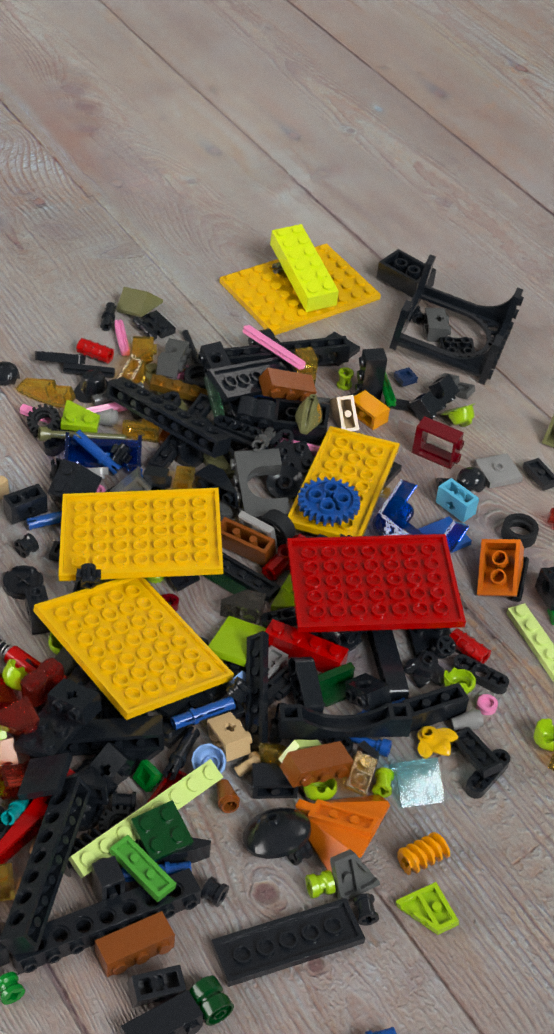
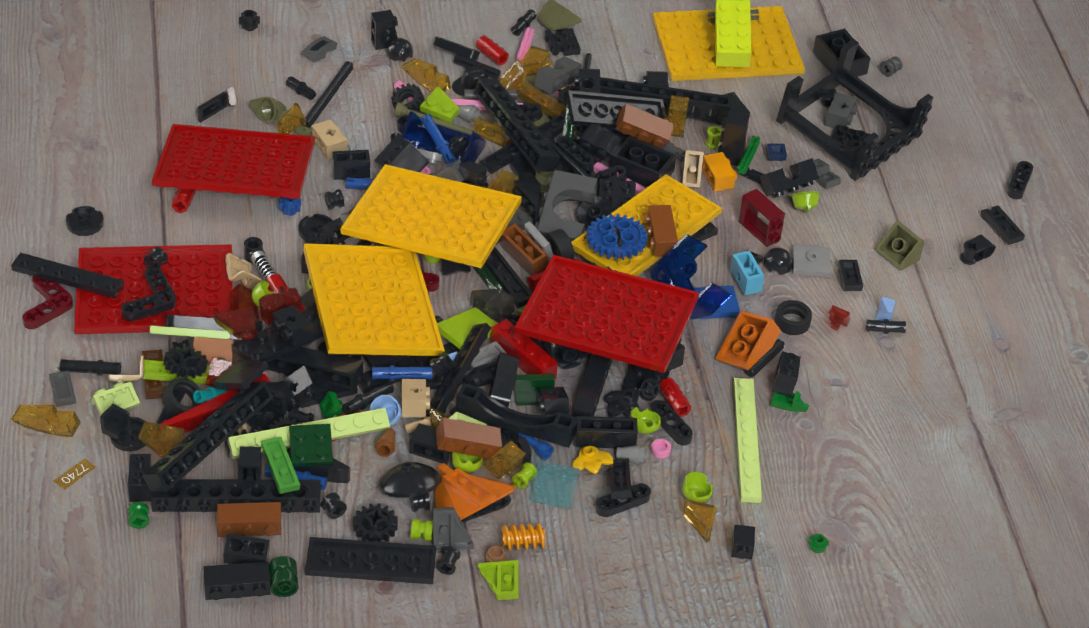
camera: 25 degrees right, 0 degrees up
black gear [76,563,101,589] -> none
bright pink axle [243,325,306,370] -> none
dark grey pin [252,427,276,452] -> none
olive hat [295,394,322,435] -> none
none -> black brick [318,217,350,245]
none -> black gear [353,503,398,542]
none -> medium nougat plate [486,545,507,562]
none -> dark orange brick [645,205,678,257]
none -> dark grey bush [880,56,903,77]

